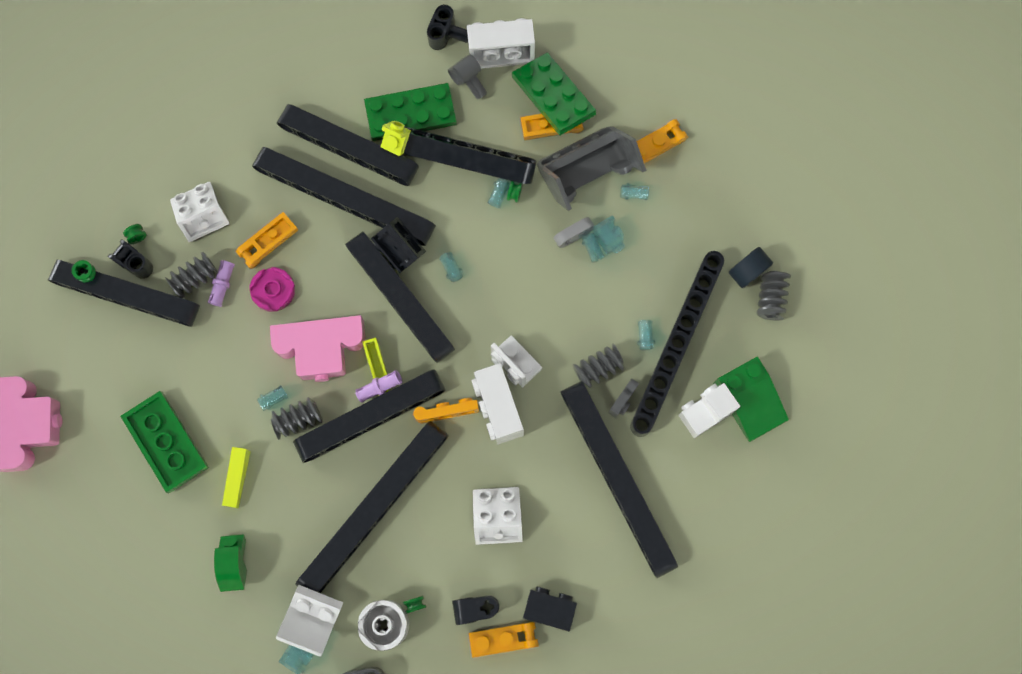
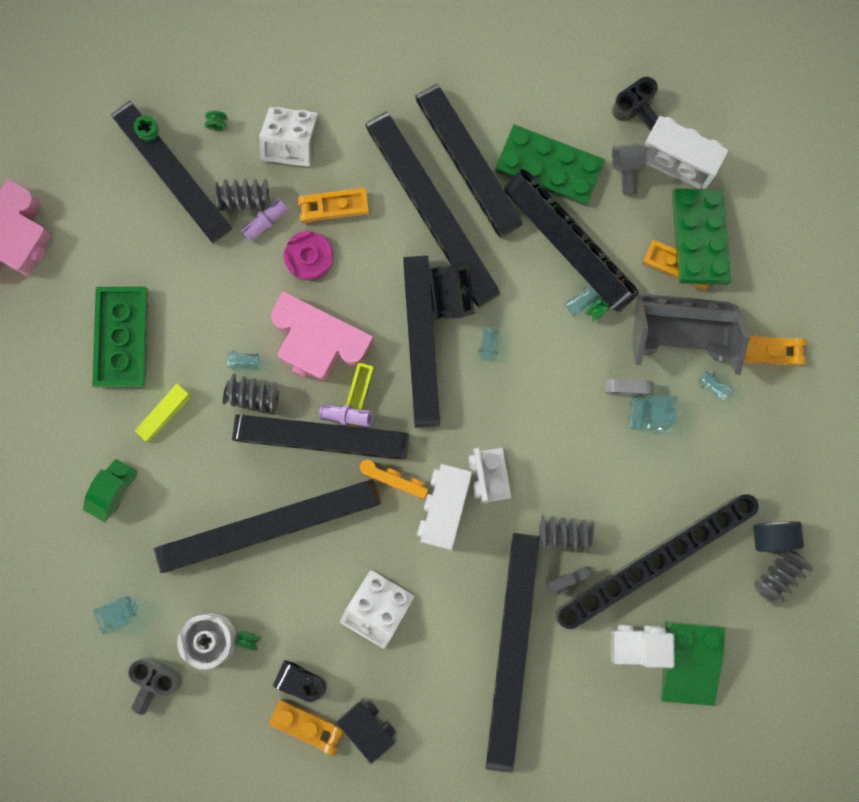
camera: 35 degrees right, 5 degrees up
black piece [107,239,153,279] -> none
white bracket [276,585,343,656] -> none
neon yellow bracket [381,121,411,156] -> none
clear light blue pin [637,320,655,350] -> none

